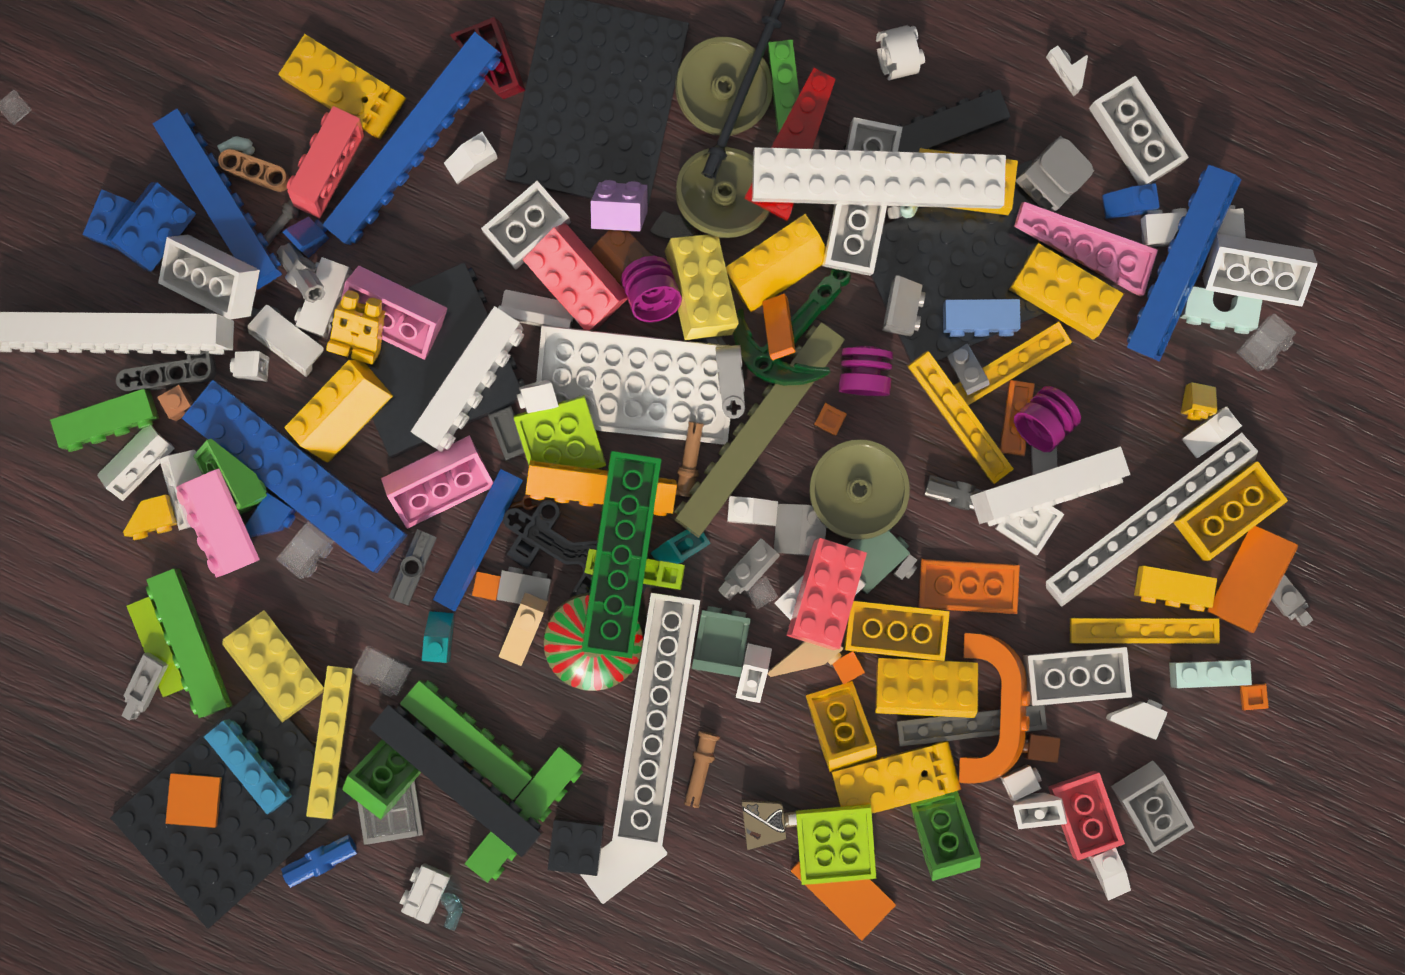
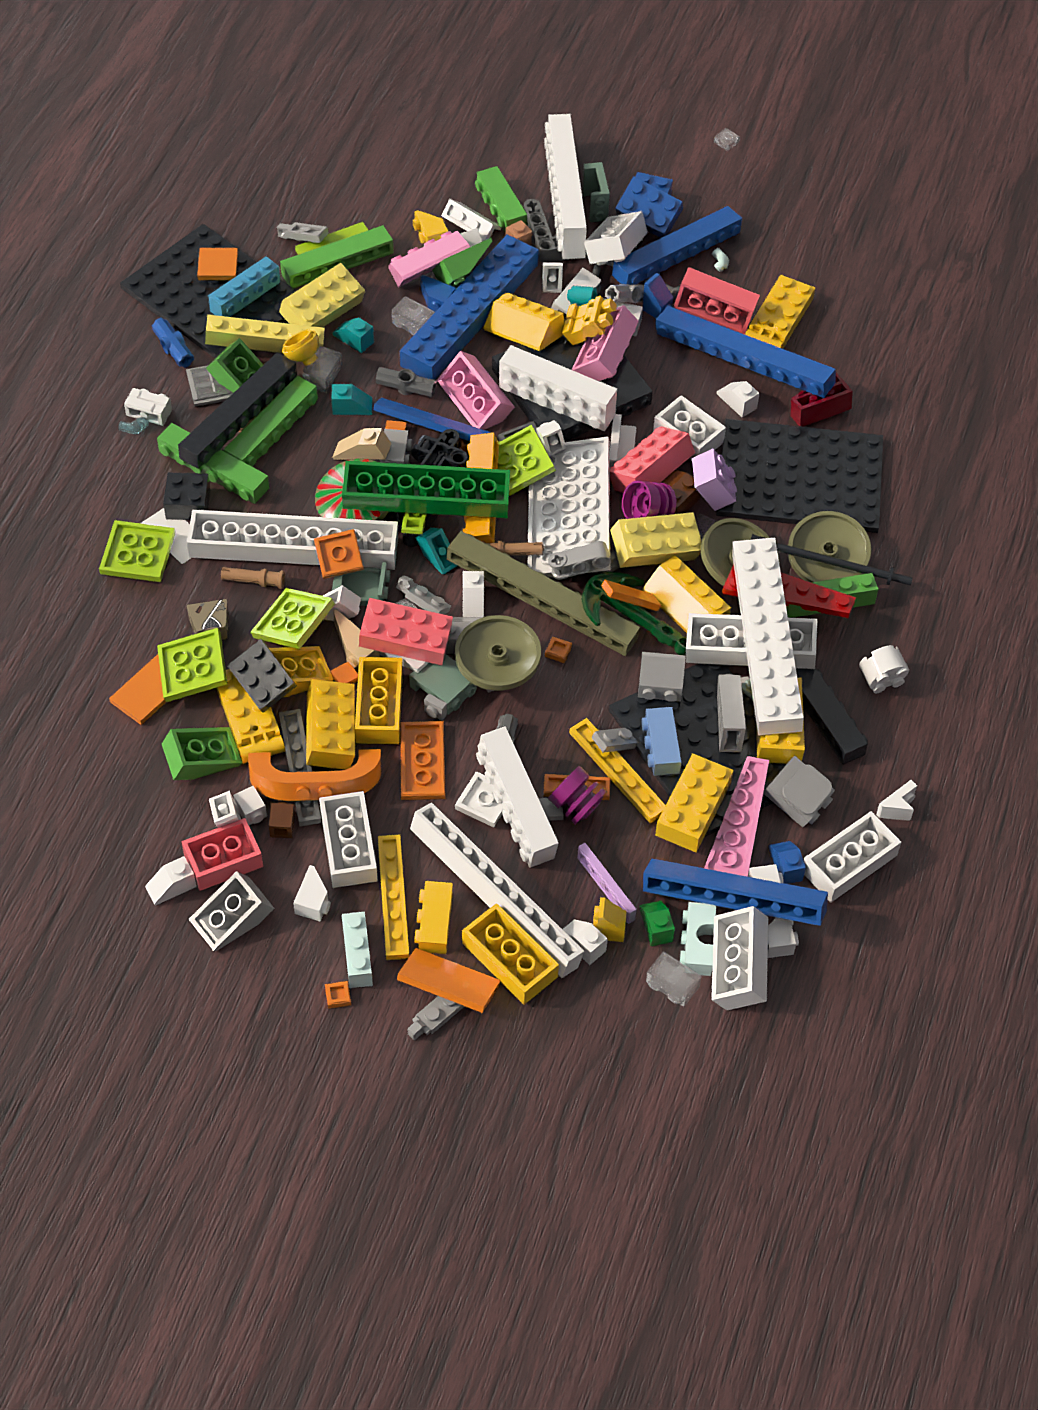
camera: 85 degrees right, 30 degrees down
medium nougat beam [218,149,290,192] -> none
magenta wheel [839,346,893,396] -> none
yellow plate [908,351,1013,484] -> none
none -> lime plate [99,520,175,582]
none -> plate [227,639,297,713]
none -> lime plate [250,588,335,649]
none -> yellow piece [282,329,319,366]
none -> orange tile [314,529,364,579]
none -> teal slope [332,317,374,353]
none -> teal brick [567,286,597,306]
none -> lavender tile [577,843,636,924]
none -> sand green panel [582,162,610,222]
none -> green slope [639,901,675,946]
none -> light grey slope [717,674,746,752]

